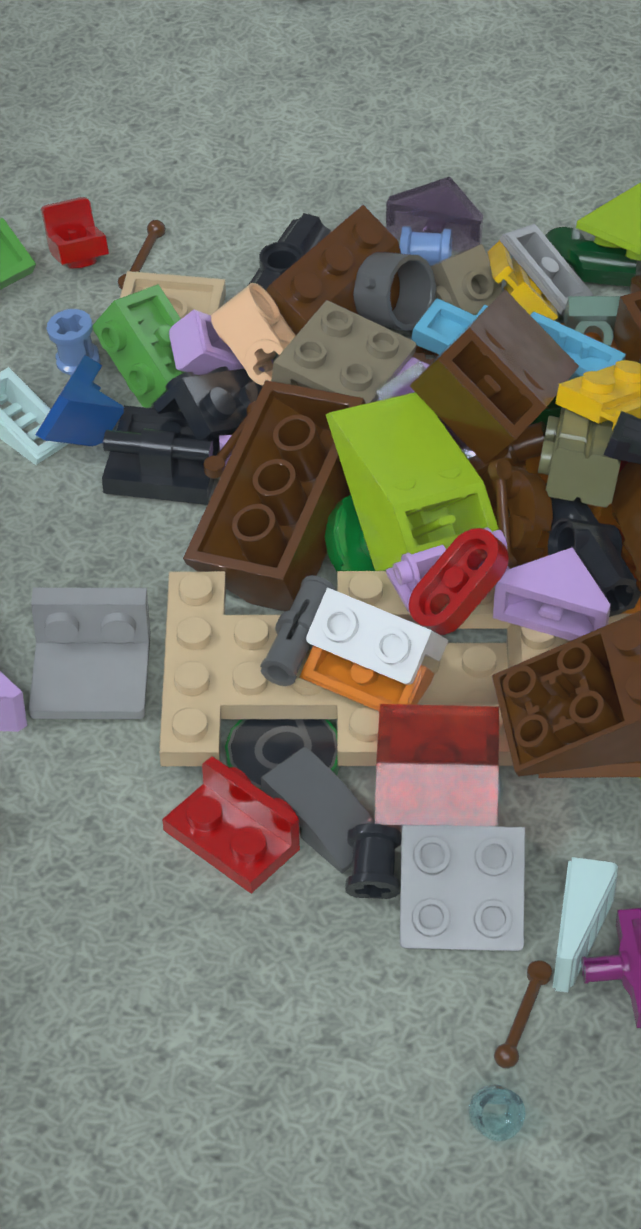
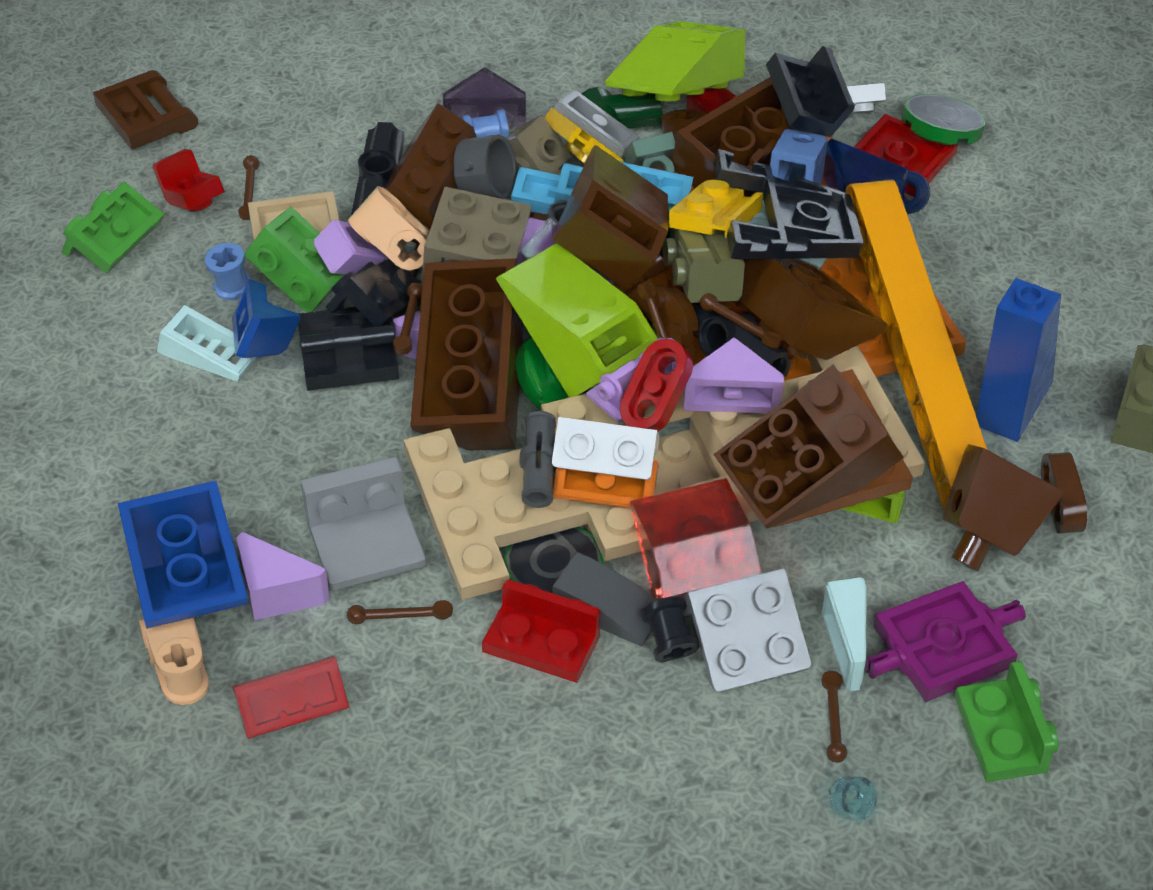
camera: 20 degrees left, 0 degrees up
none -> reddish brown plate [93,70,198,150]
none -> reddish brown hinge [346,600,453,625]
none -> reddish brown hinge [700,293,782,348]

